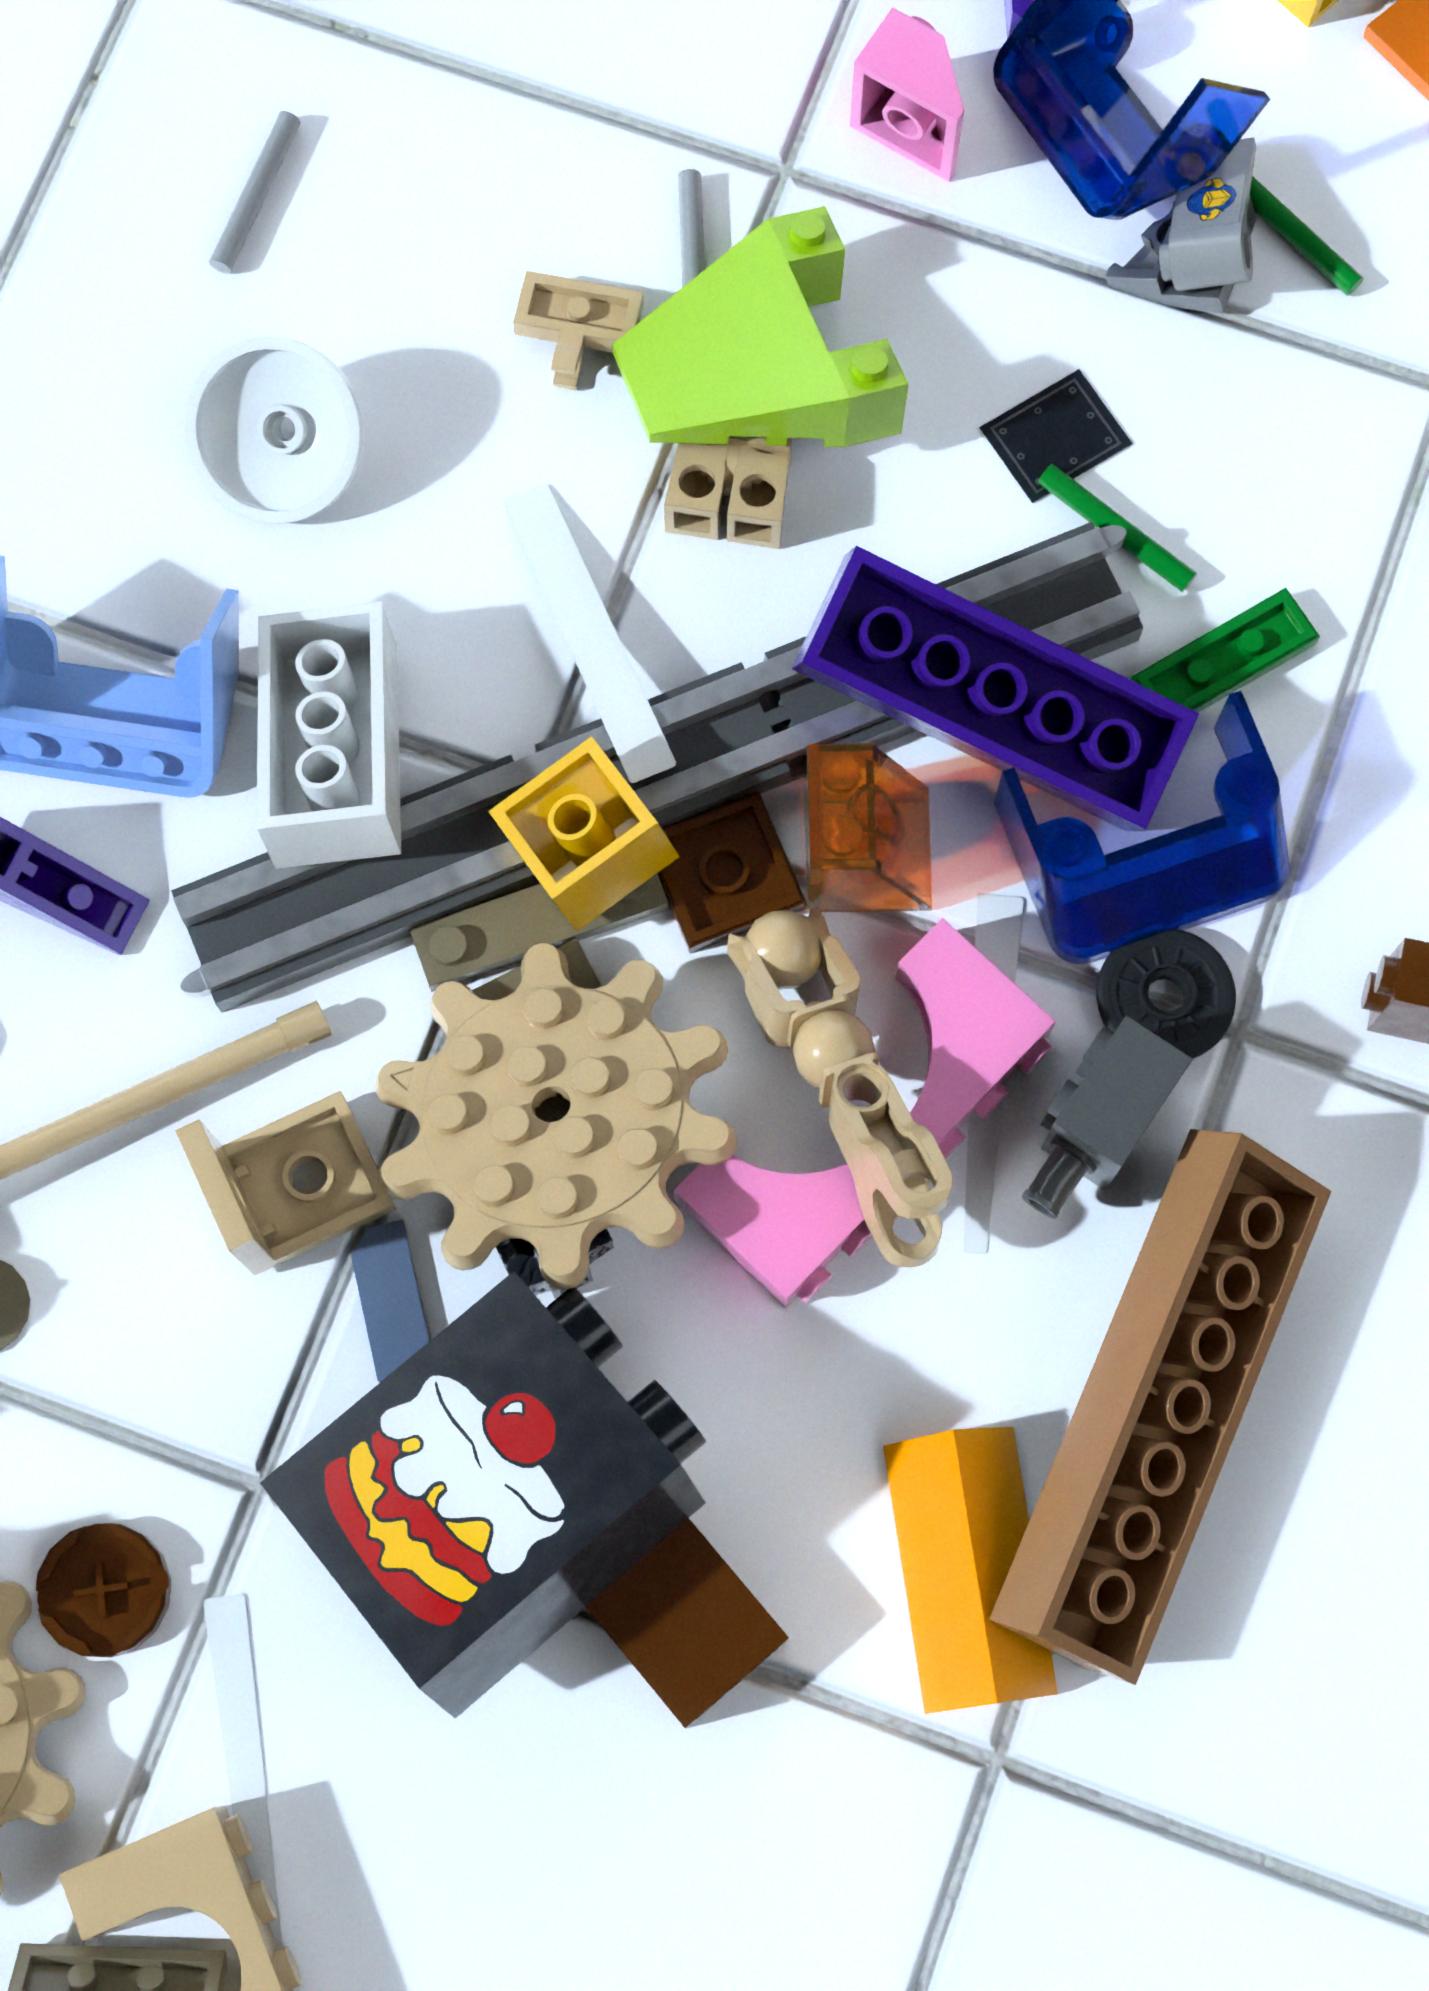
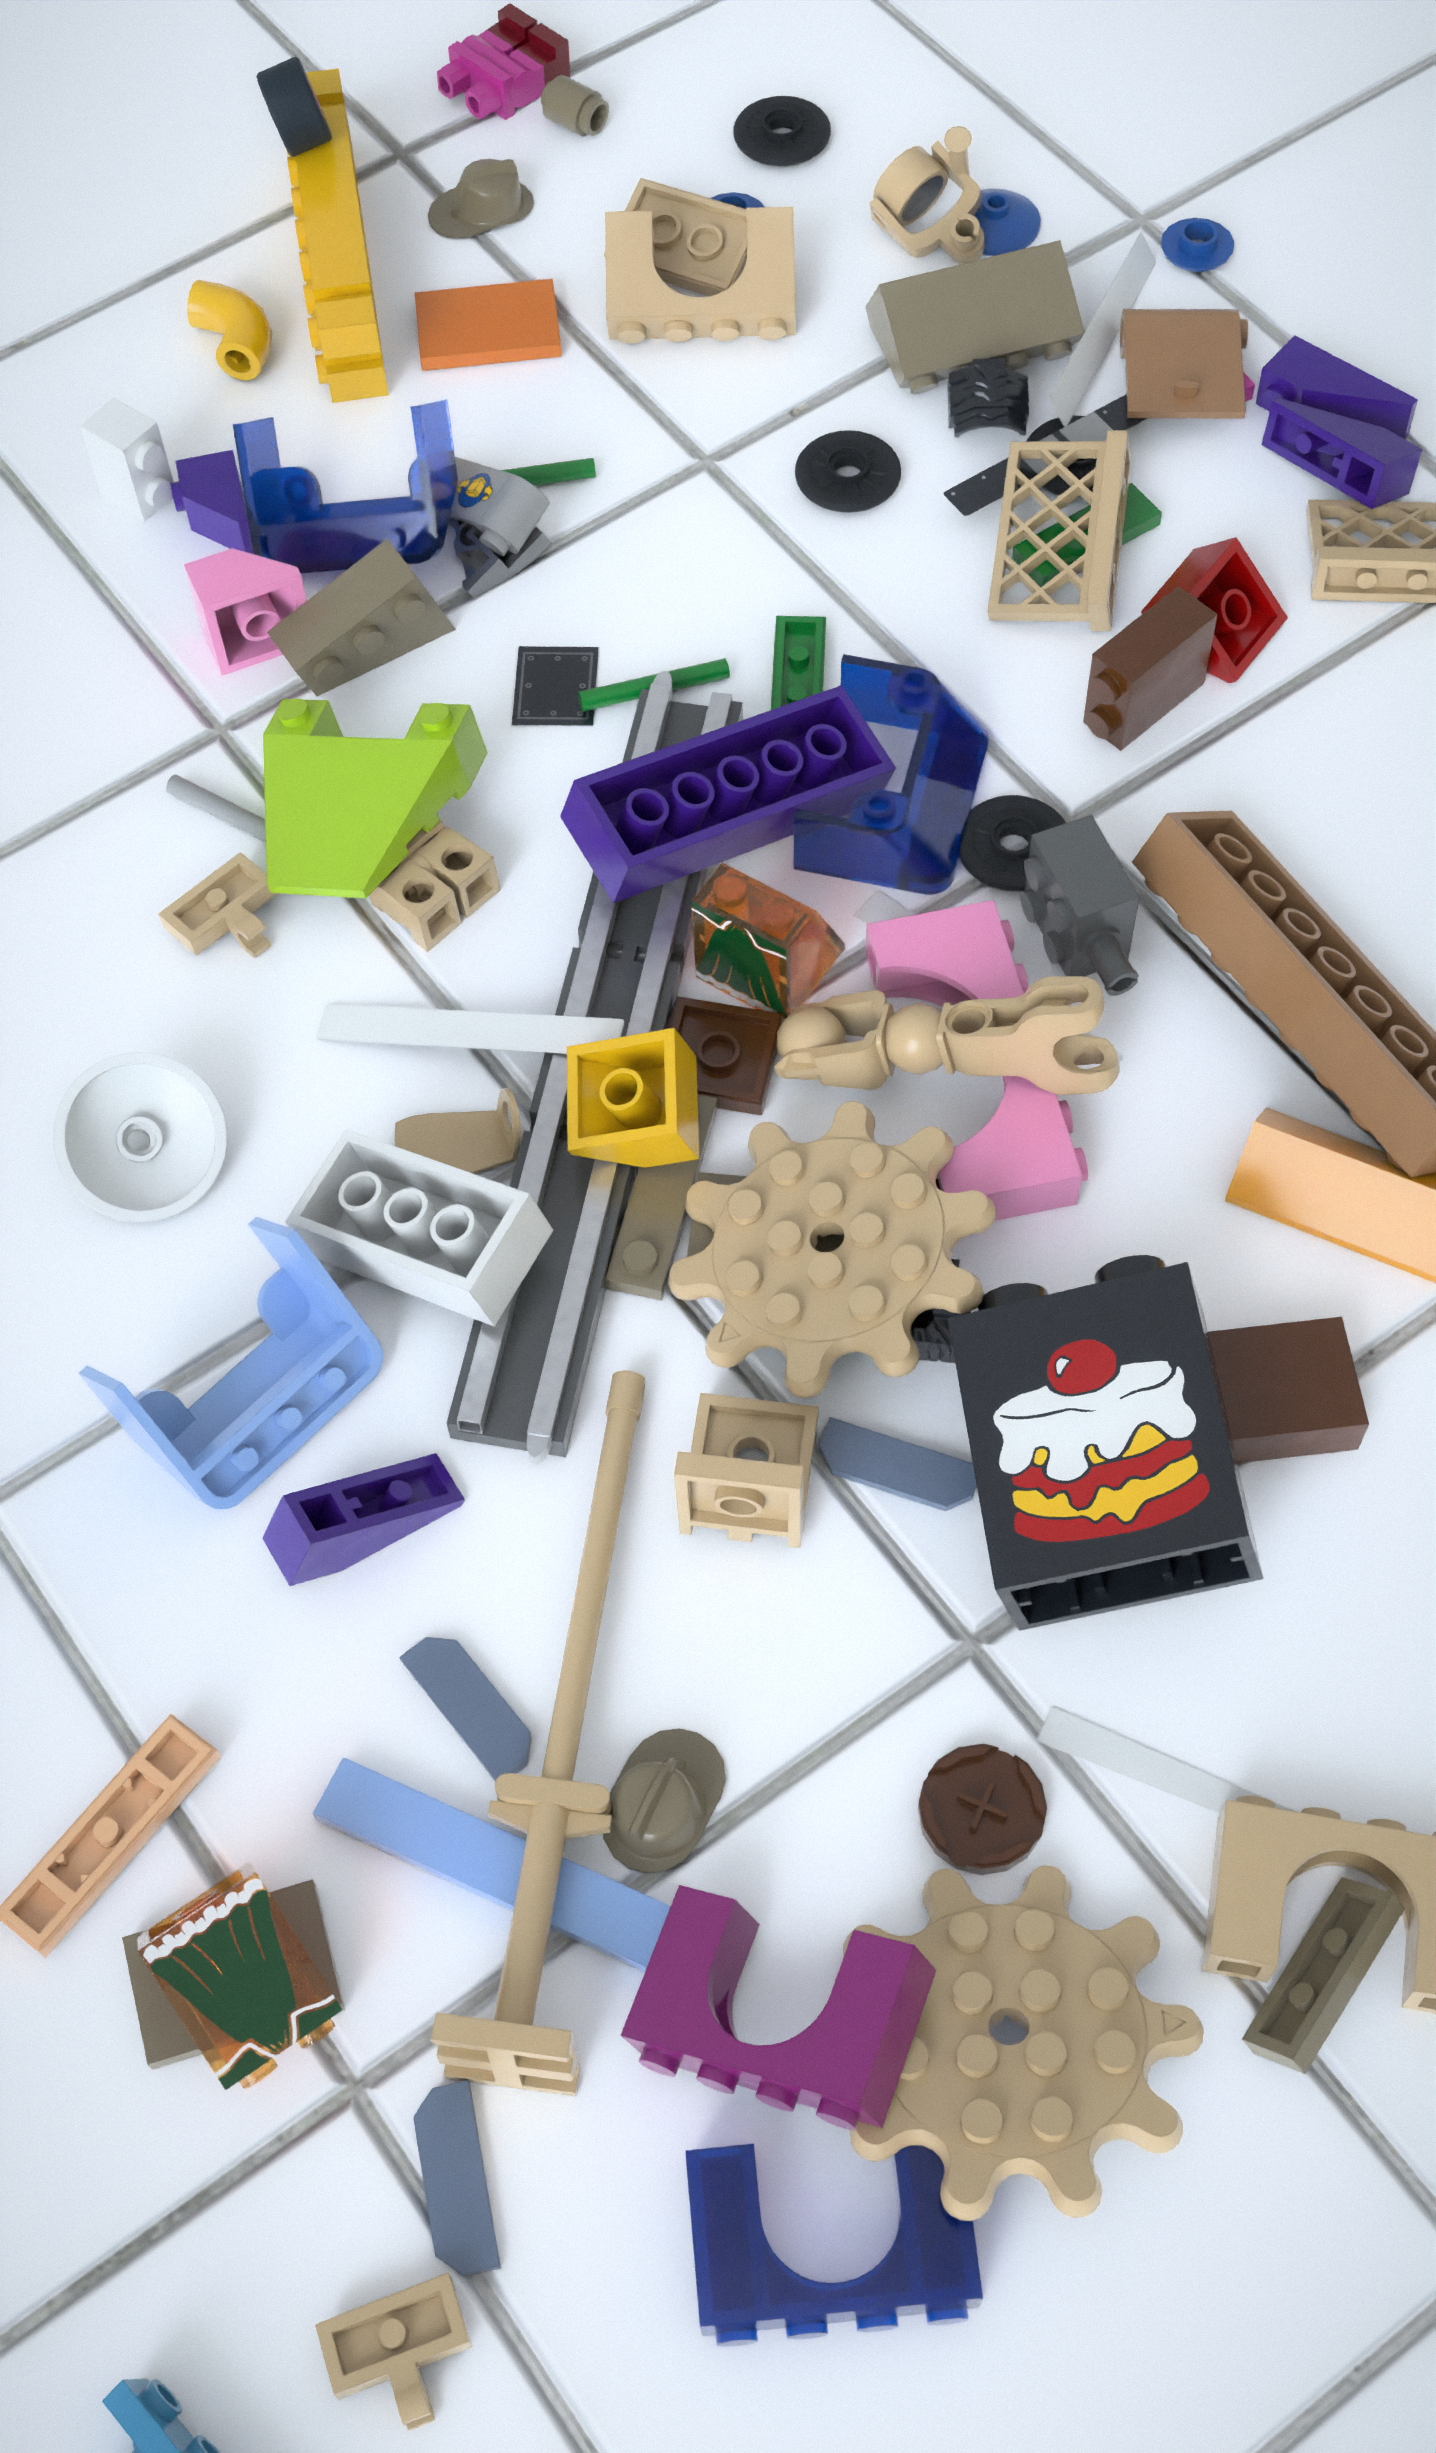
camera: 55 degrees left, 15 degrees down
none -> dark tan wedge [267,538,456,696]
none -> tan piece [394,1088,521,1174]

